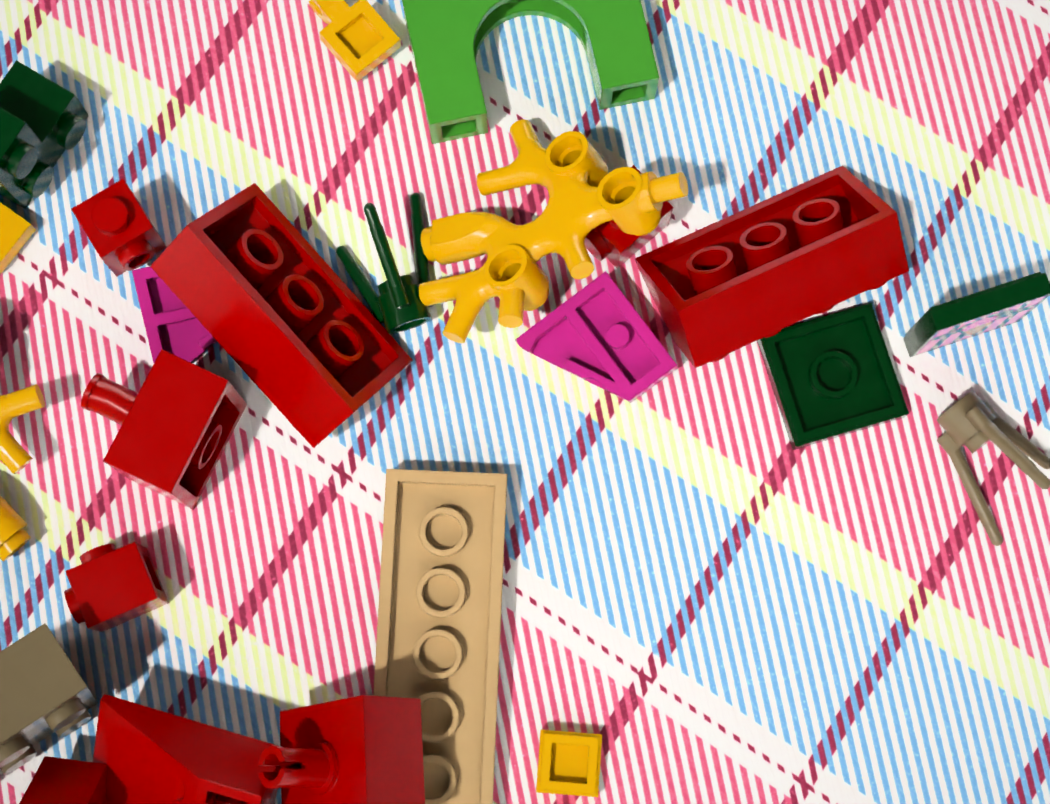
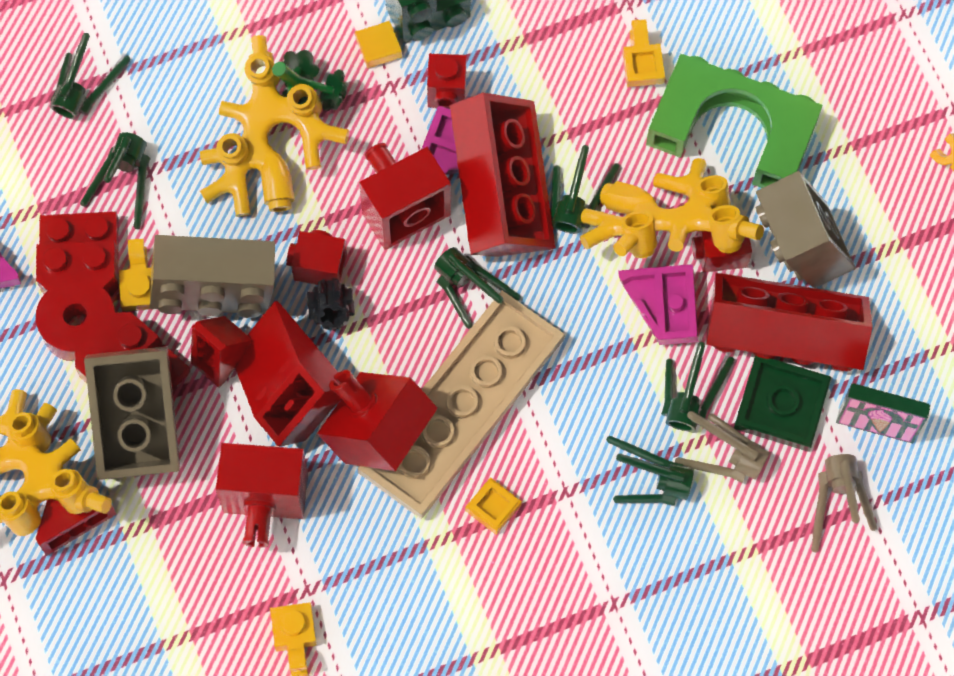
camera: 35 degrees right, 10 degrees down
none -> black gear [307,278,355,330]
none -> dark green plant [434,247,521,329]
none -> dark green plant [606,436,694,506]
none -> dark green plant [661,342,735,432]
none -> dark tan plant [675,411,770,483]
none -> dark tan brick [755,171,856,288]

